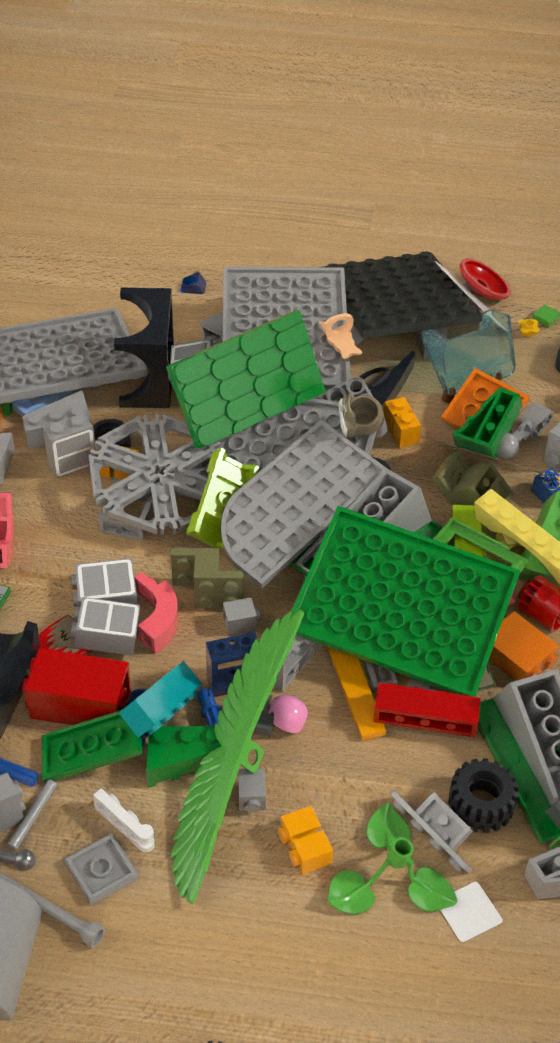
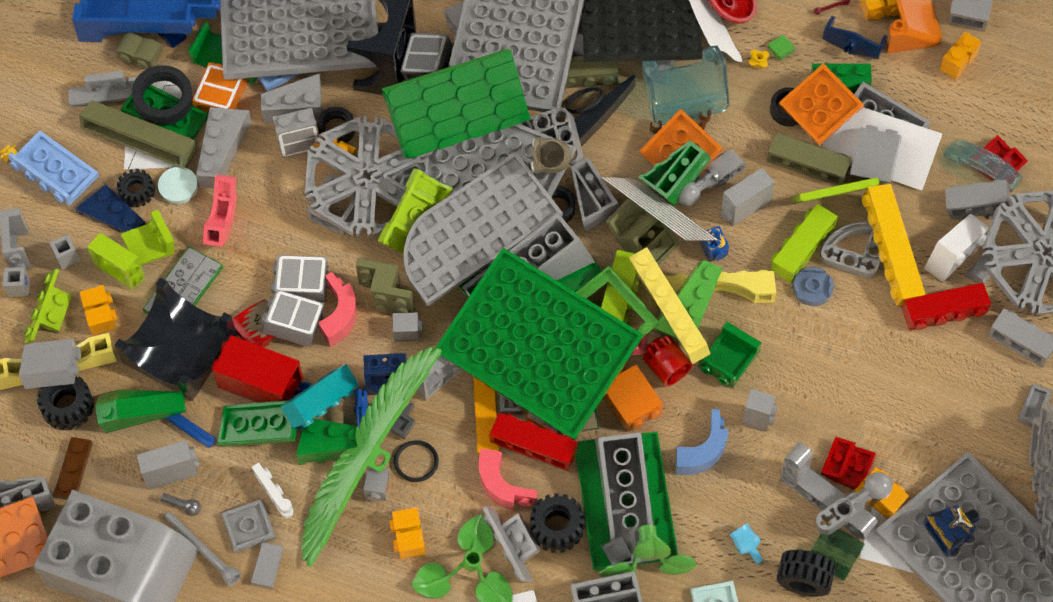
camera: 15 degrees right, 15 degrees up
light grey bar [7,780,57,851] -> none
bright pink hair [269,694,308,733] -> none
light nougat hair [319,313,362,359] -> none
light orange piece [384,397,421,448] -> none
none -> light grey tile [251,542,284,589]
none -> black tyre [394,440,439,482]
none -> coral arch [479,448,538,510]
none -> olive brick [565,56,618,88]
none -> light grey wedge [571,157,619,232]

